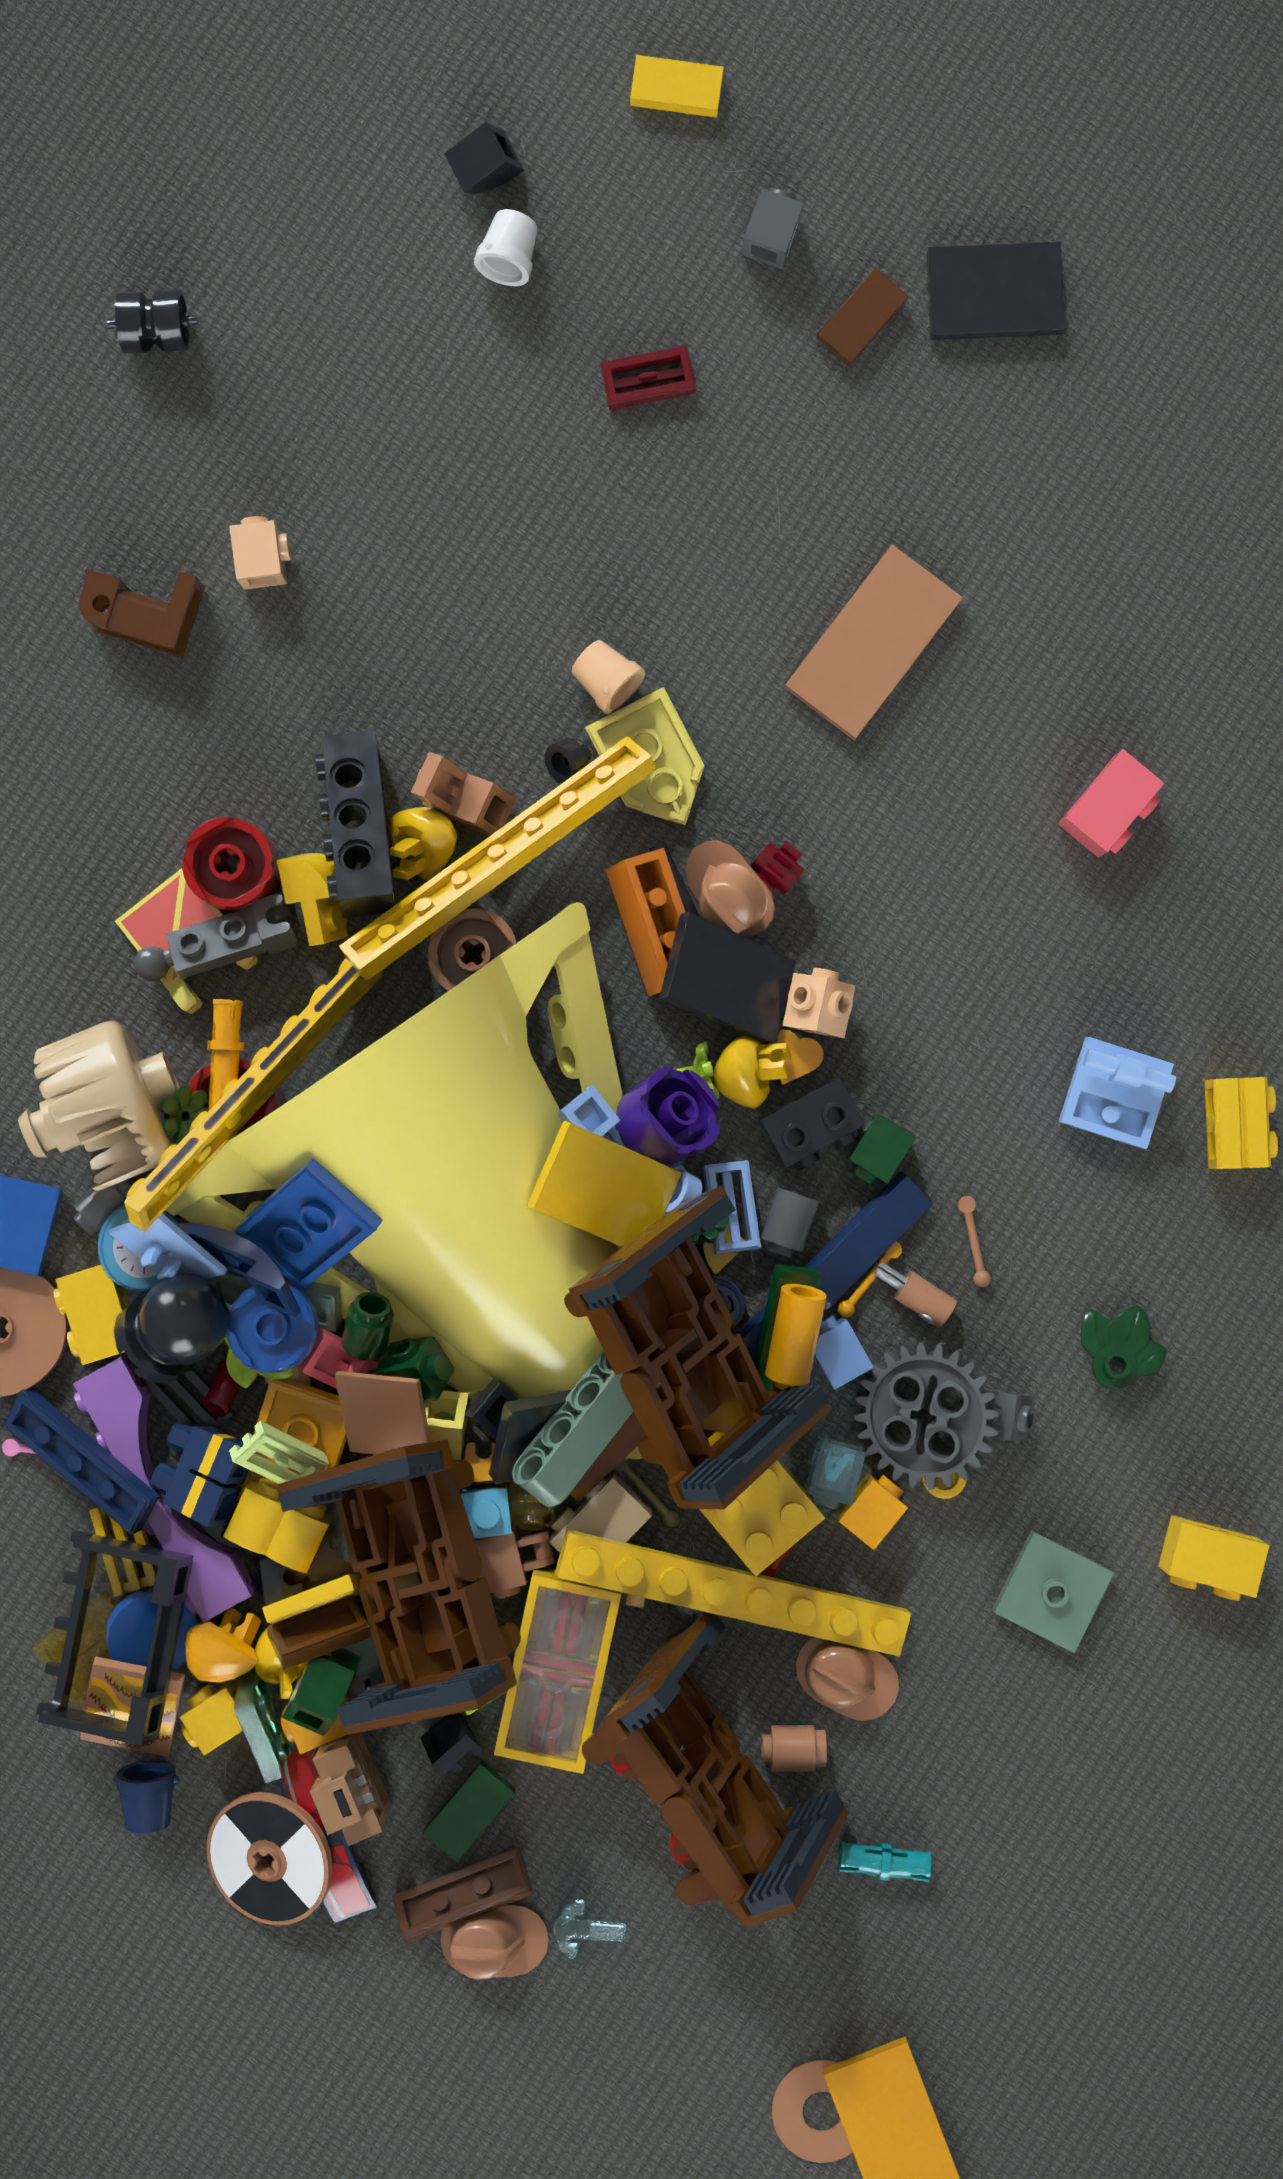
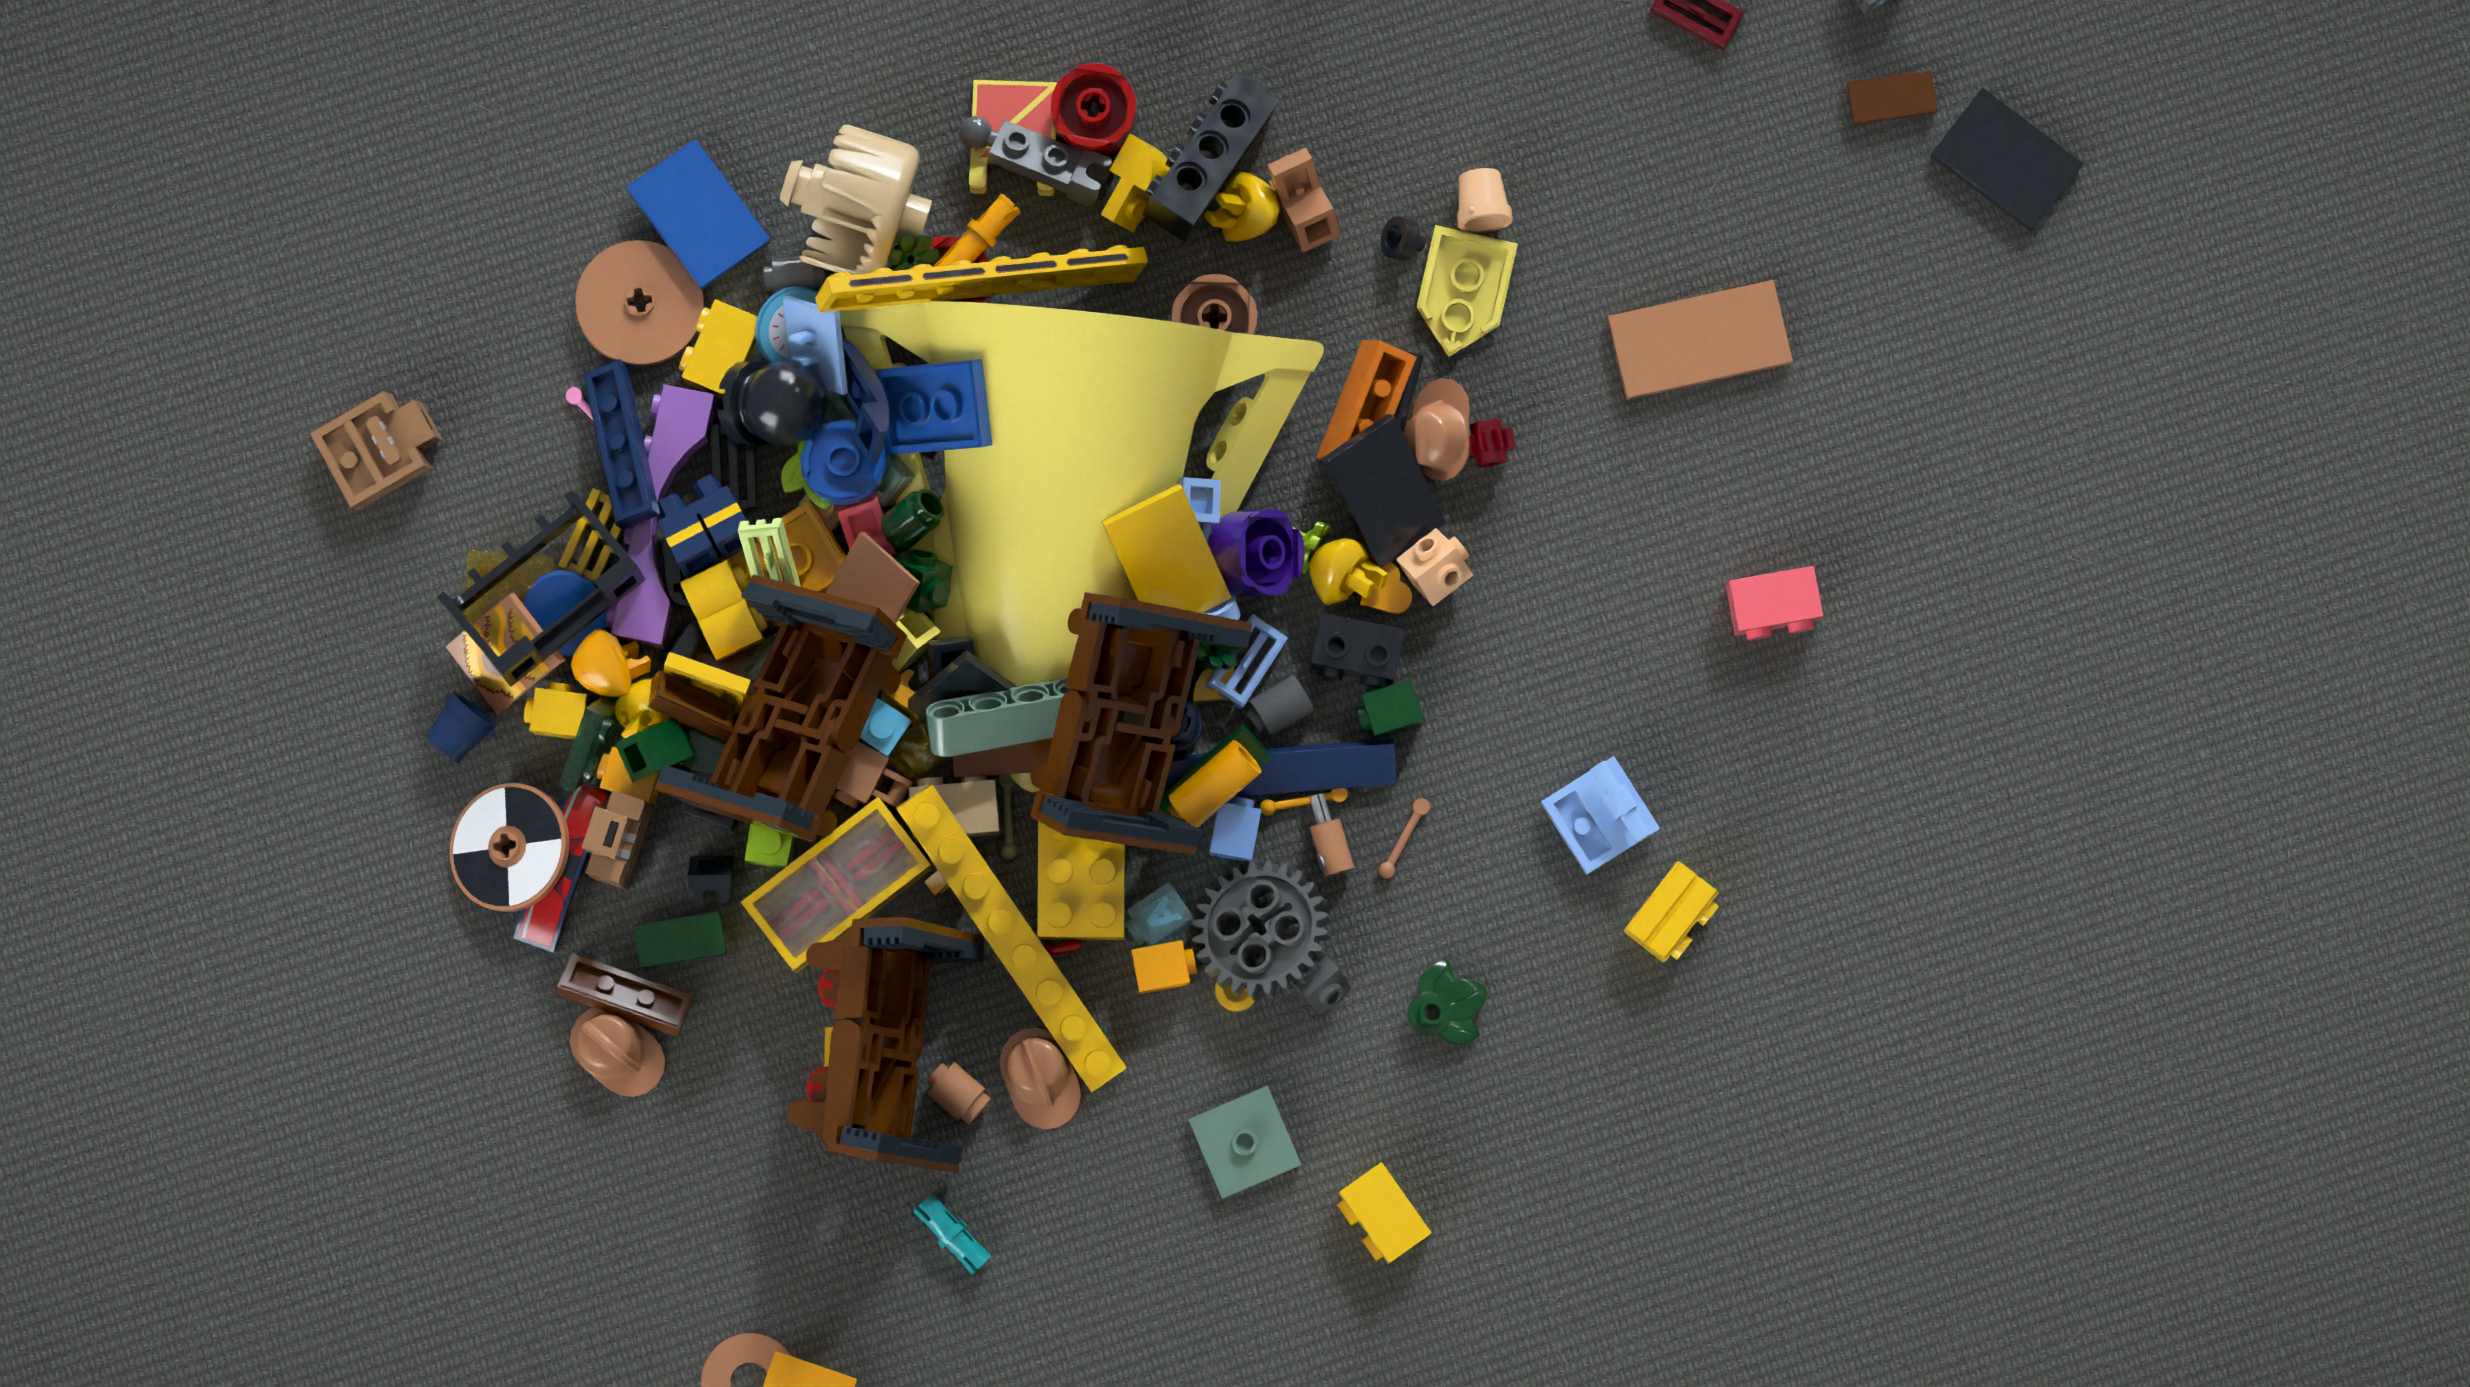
camera: 40 degrees right, 5 degrees down
dark red pin [201,1358,241,1417] -> none
yellow plate [339,736,657,981] -> none
clear light blue piece [553,1899,626,1959] -> none

